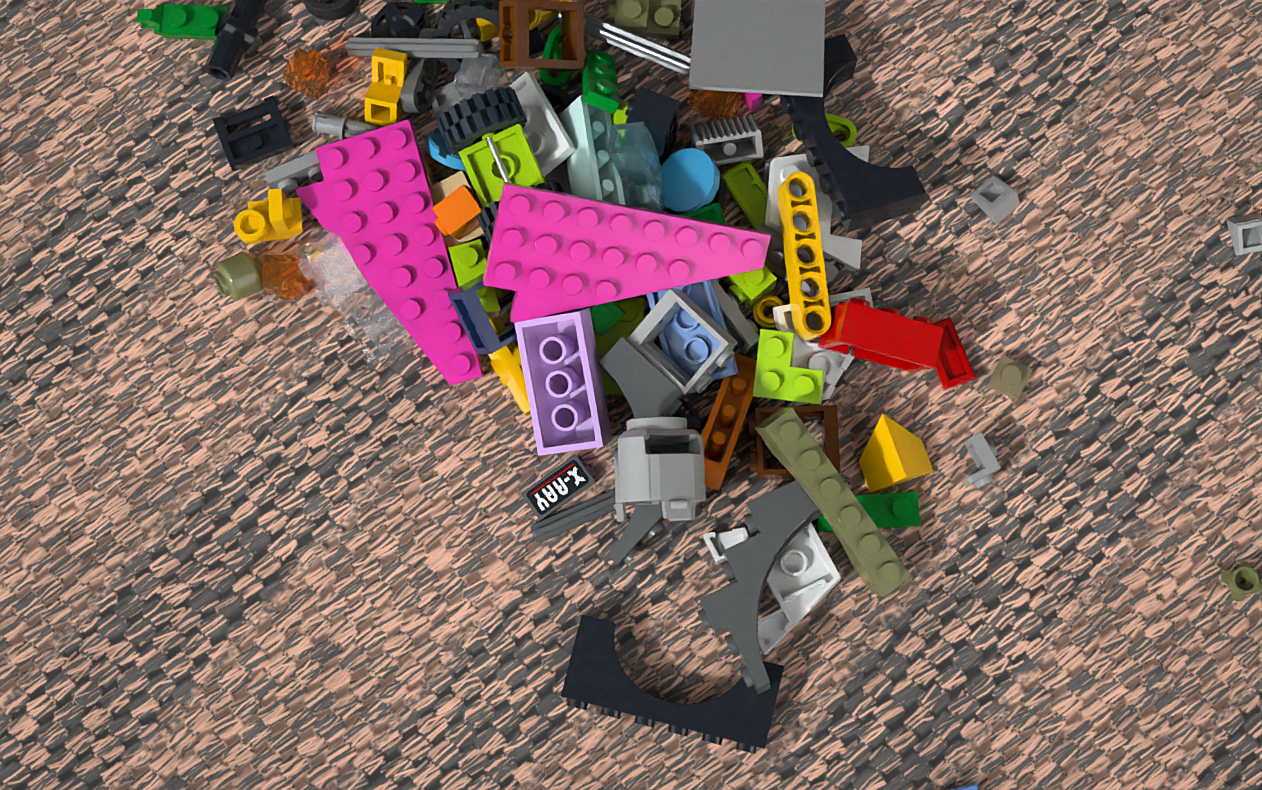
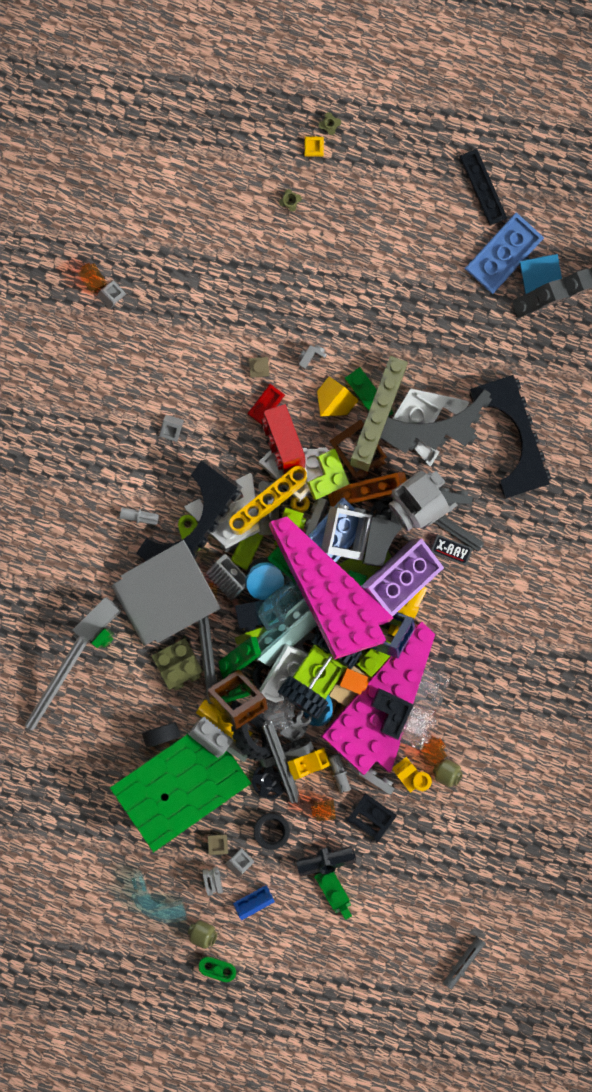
camera: 130 degrees left, 10 degrees up
none -> light grey axle [120,507,159,525]
none -> black plate [370,688,414,740]

